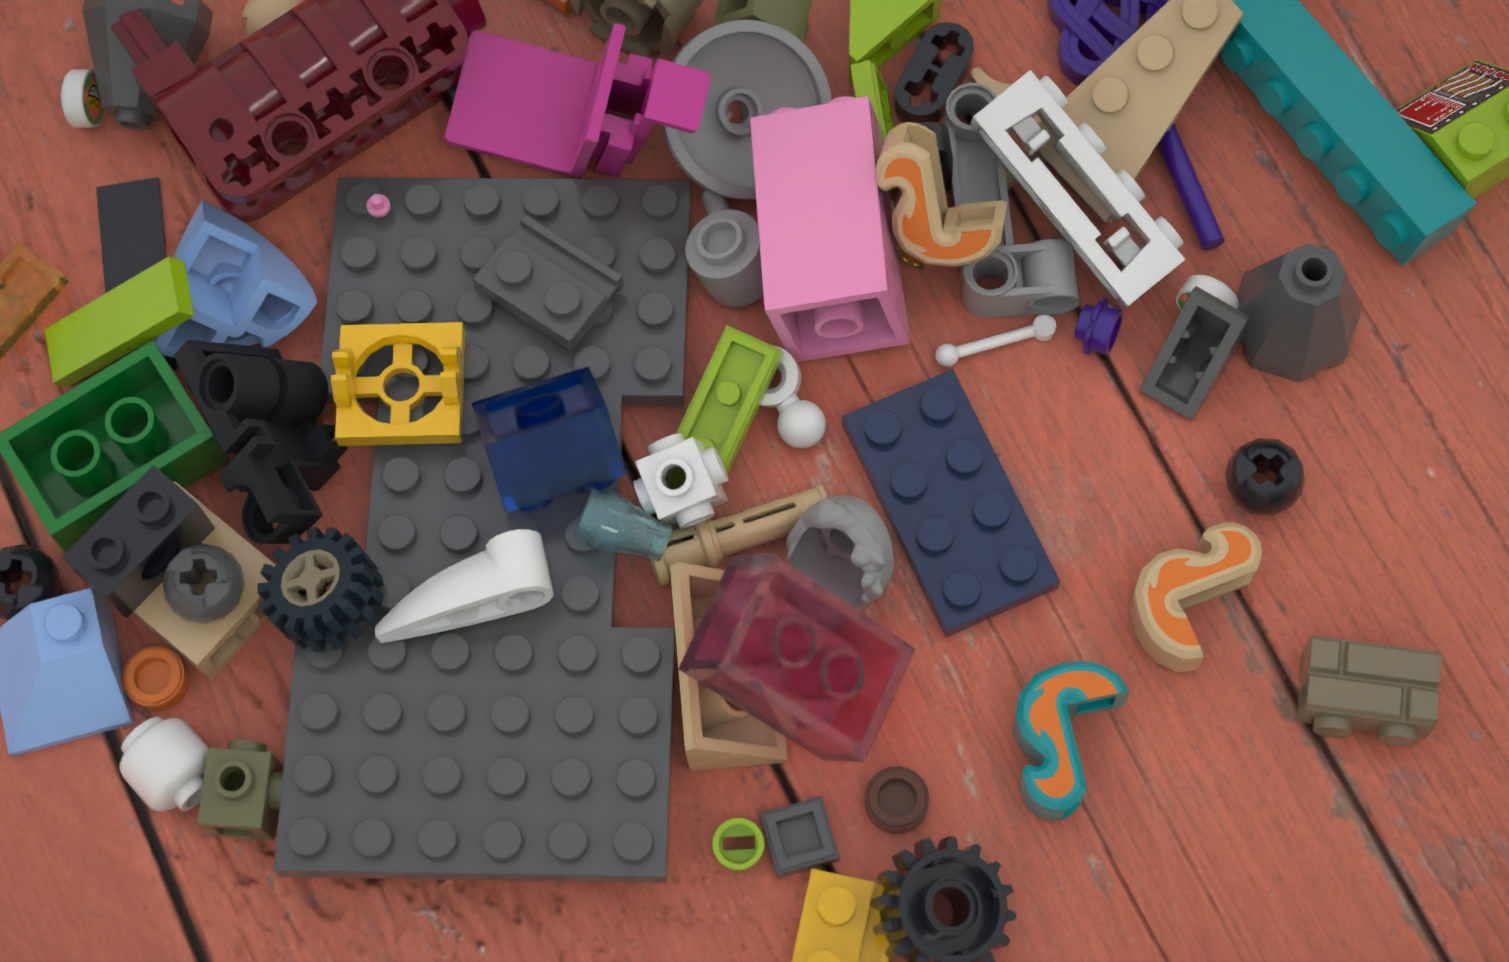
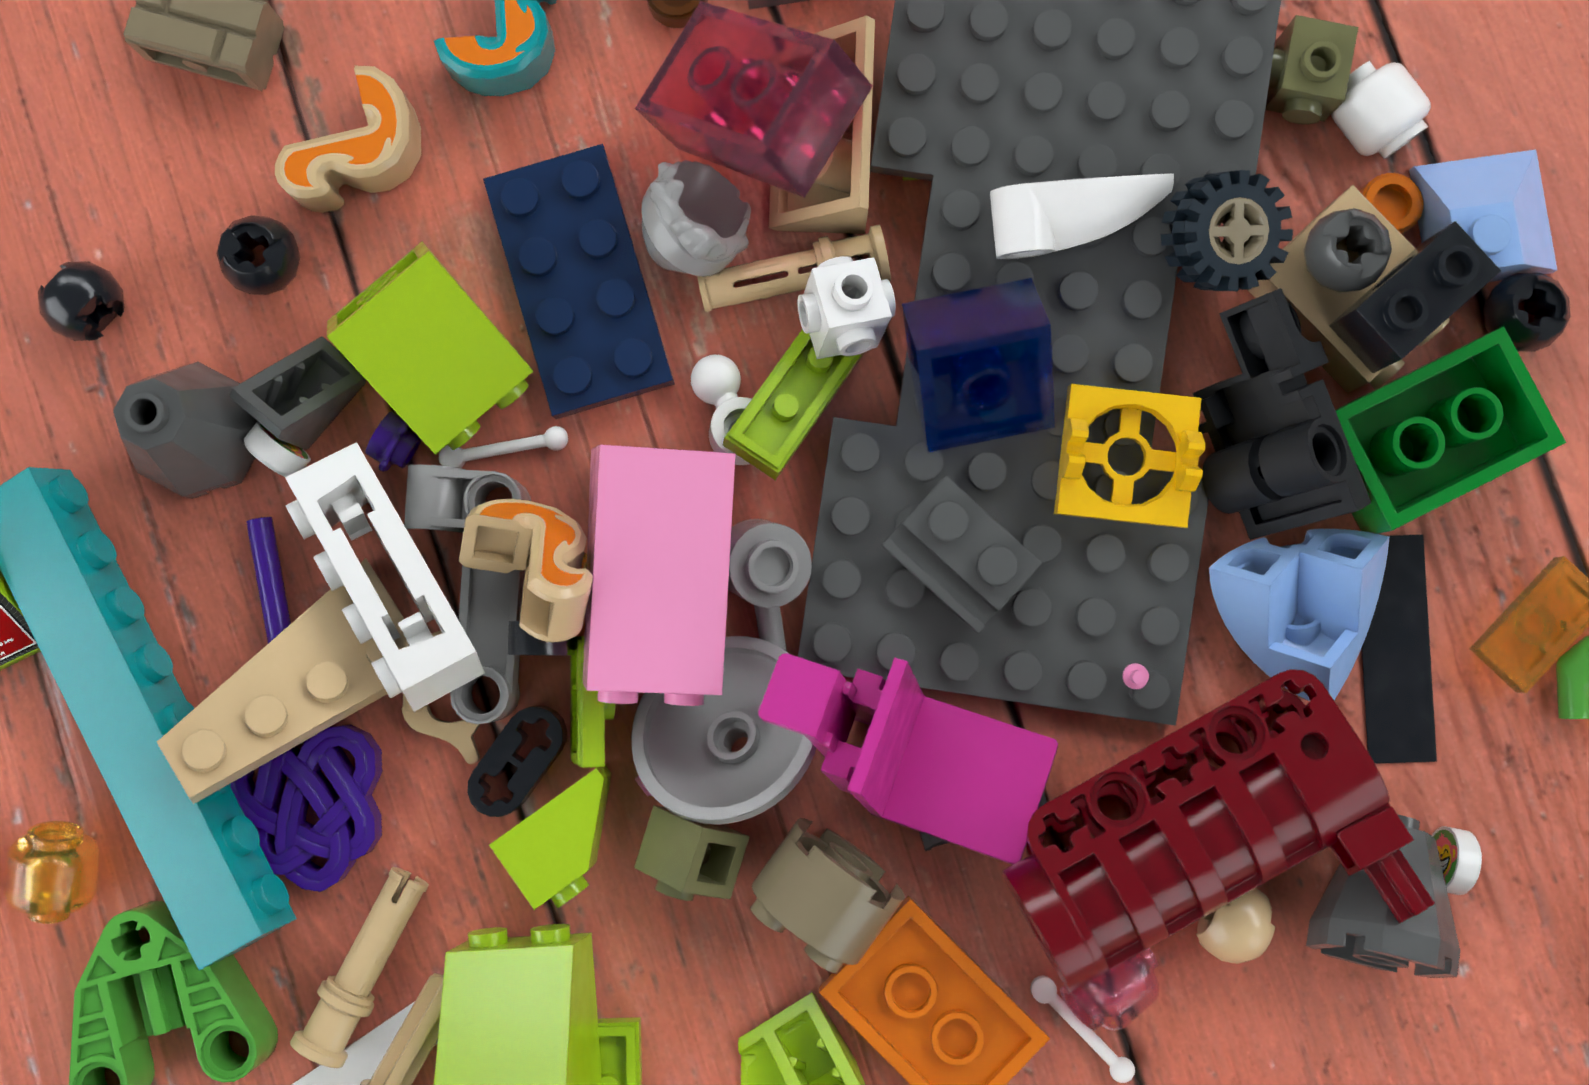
camera: 175 degrees left, 15 degrees up
lime tile [44,256,194,387] -> none
clear light blue cone [574,488,673,562] -> none
none -> black piece [38,261,125,341]
none -> lime slope [327,241,534,455]

